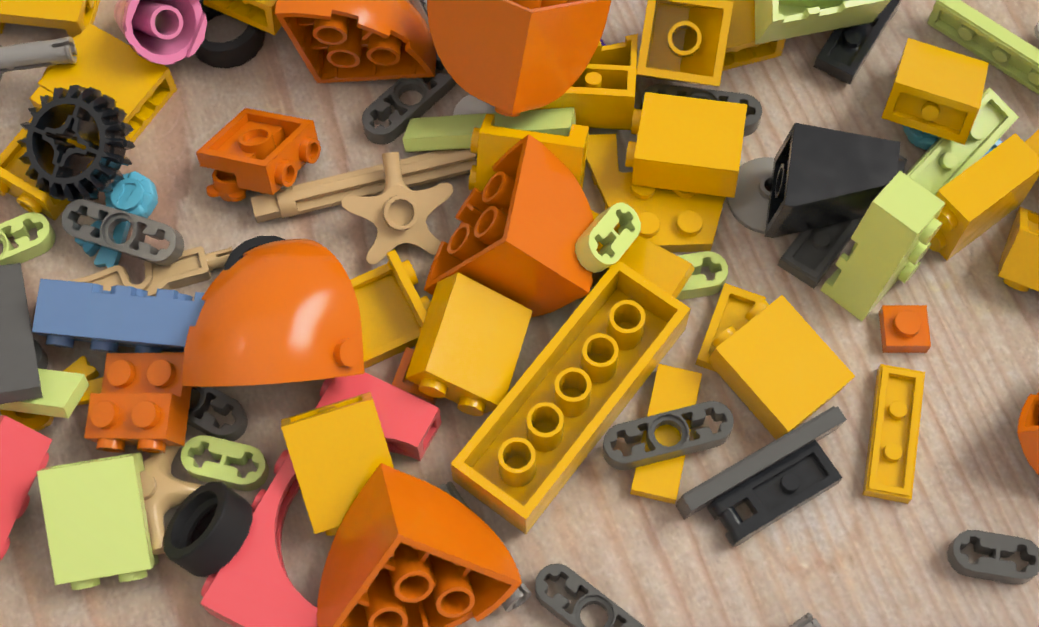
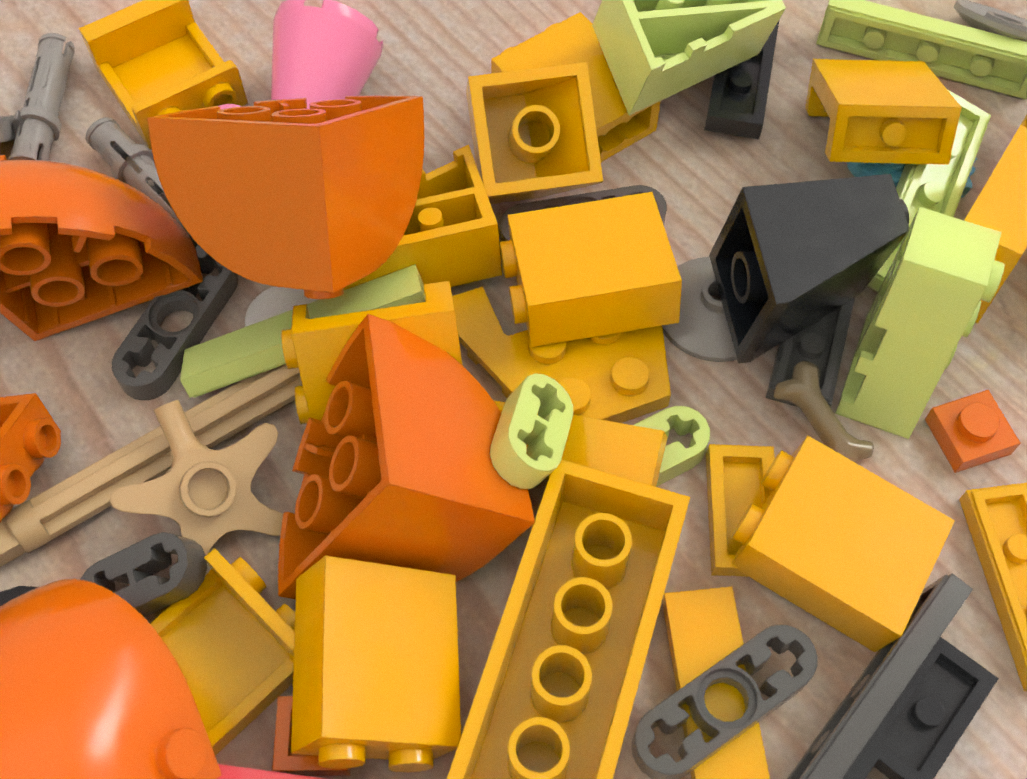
camera: 20 degrees left, 5 degrees down
none -> dark grey beam [80,532,207,617]
none -> dark tan piece [773,361,874,463]

